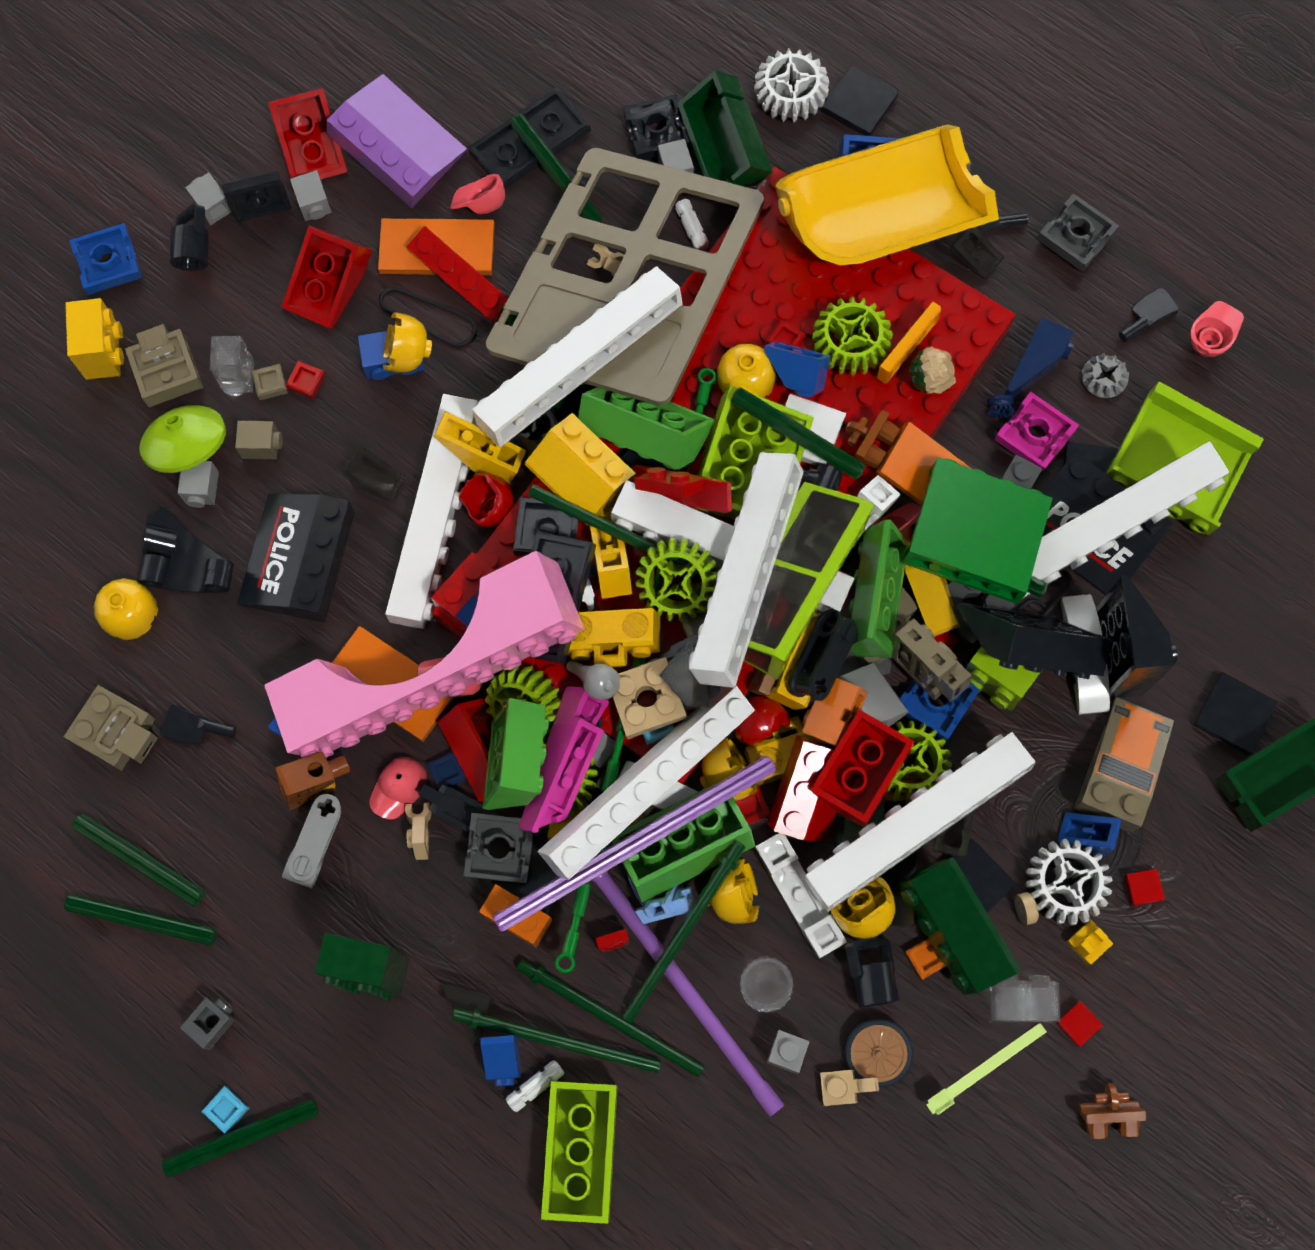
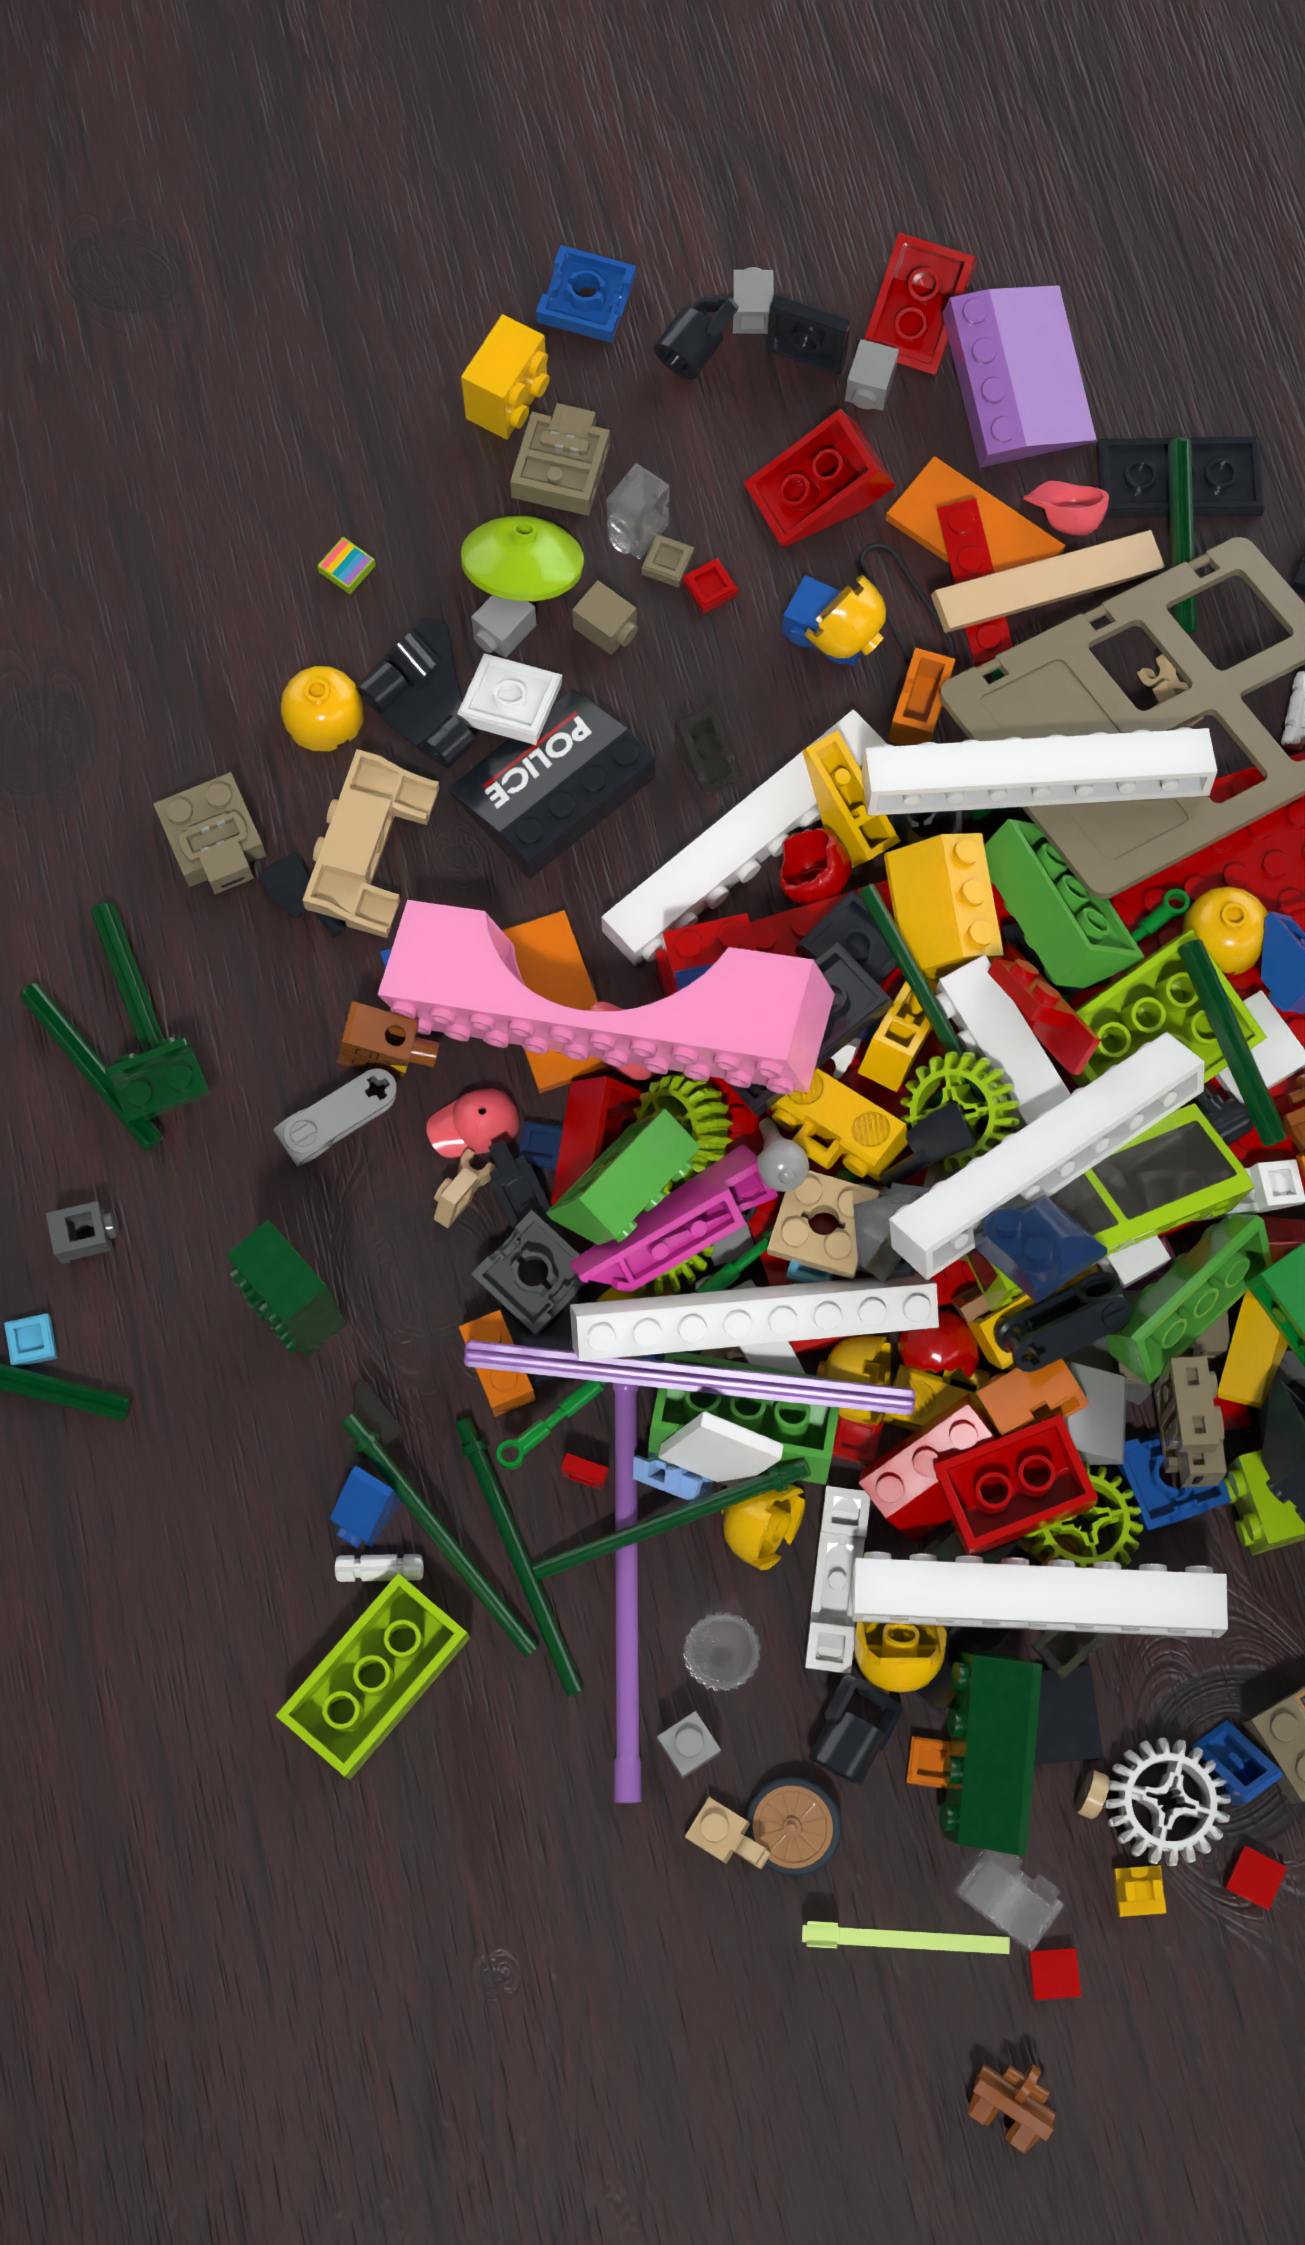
camera: 35 degrees right, 0 degrees up
none -> dark green bracket [105,1037,211,1127]
none -> tan bracket [302,749,440,938]
none -> tile [317,537,376,594]
none -> white tile [457,653,562,745]
none -> white tile [658,1412,783,1487]
none -> black piece [880,1103,977,1189]
none -> orange brick [888,648,955,746]
none -> tan tile [931,530,1165,633]
none -> dark blue slope [974,1194,1107,1303]

